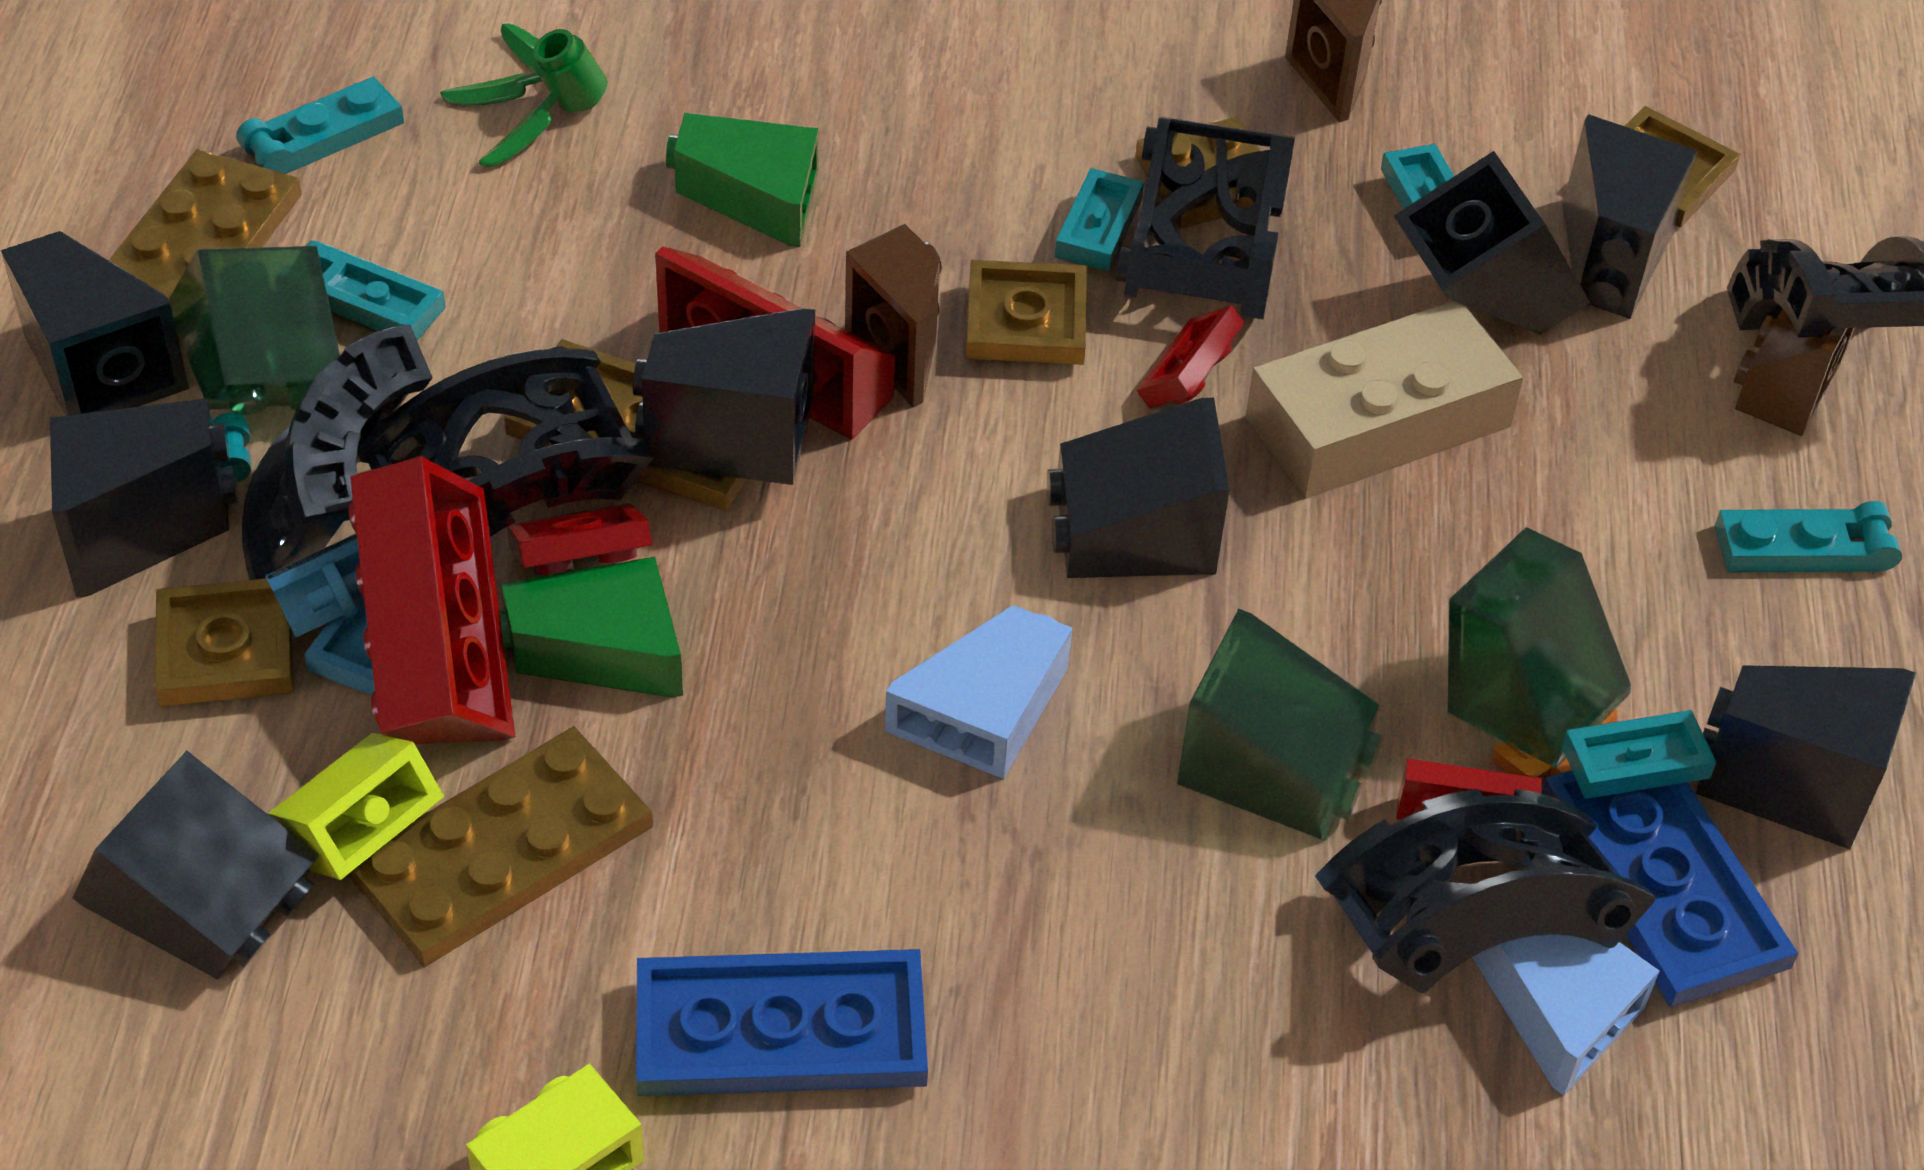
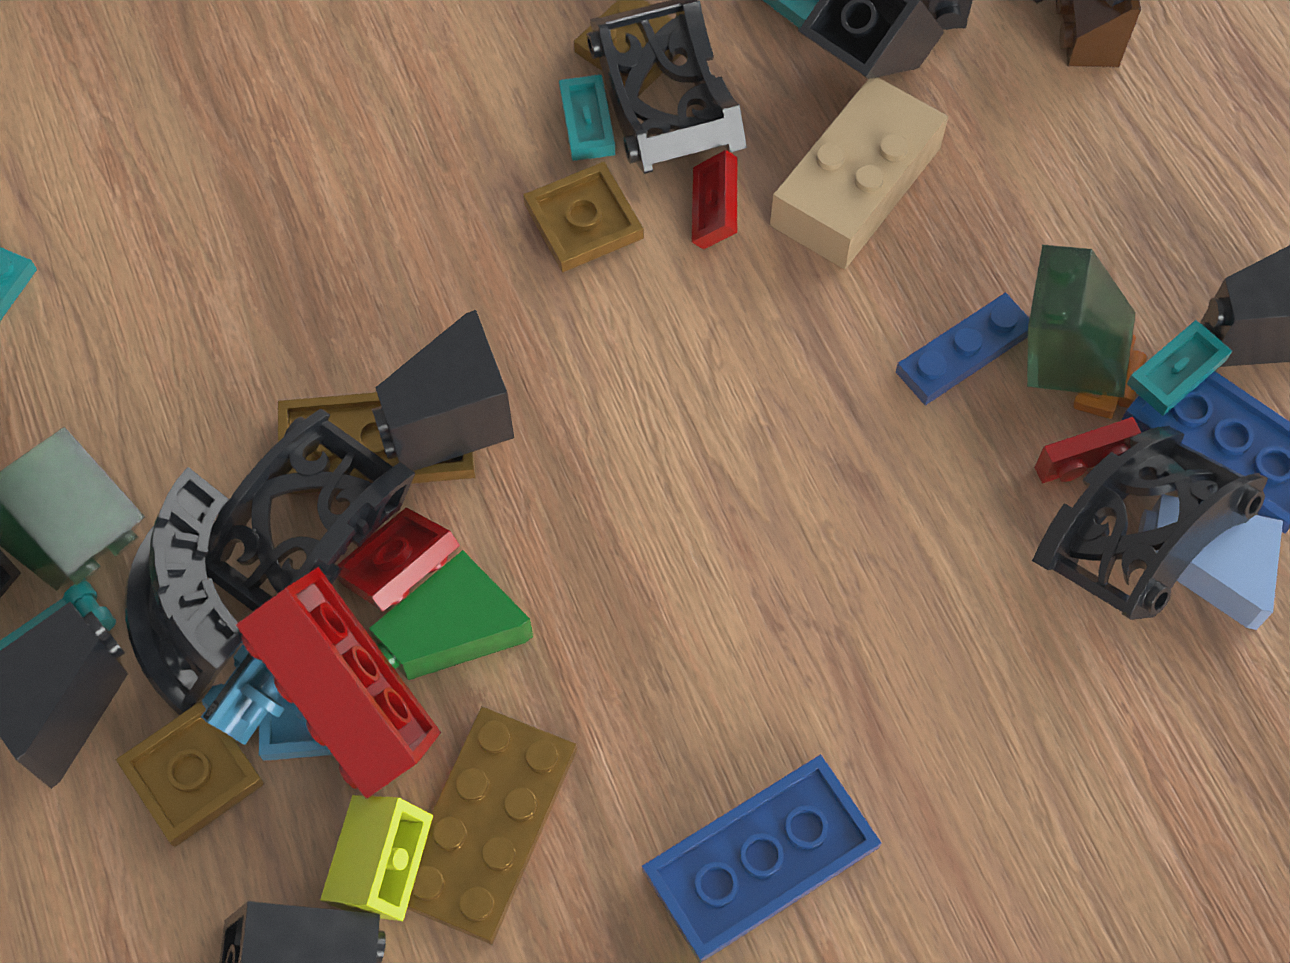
camera: 25 degrees left, 15 degrees up
teal plate [273,240,446,340] -> none
green plant [440,23,608,167] -> none
red slope [655,246,895,440] -> none
green slope [666,113,819,247] -> none
reddish brown slope [845,224,942,407] -> none
light blue slope [885,605,1072,779] -> none
black slope [1047,397,1229,578] -> none
clear green slope [1177,608,1384,841] -> none
teal plate [1715,501,1902,572] -> none
none -> blue plate [895,292,1036,405]

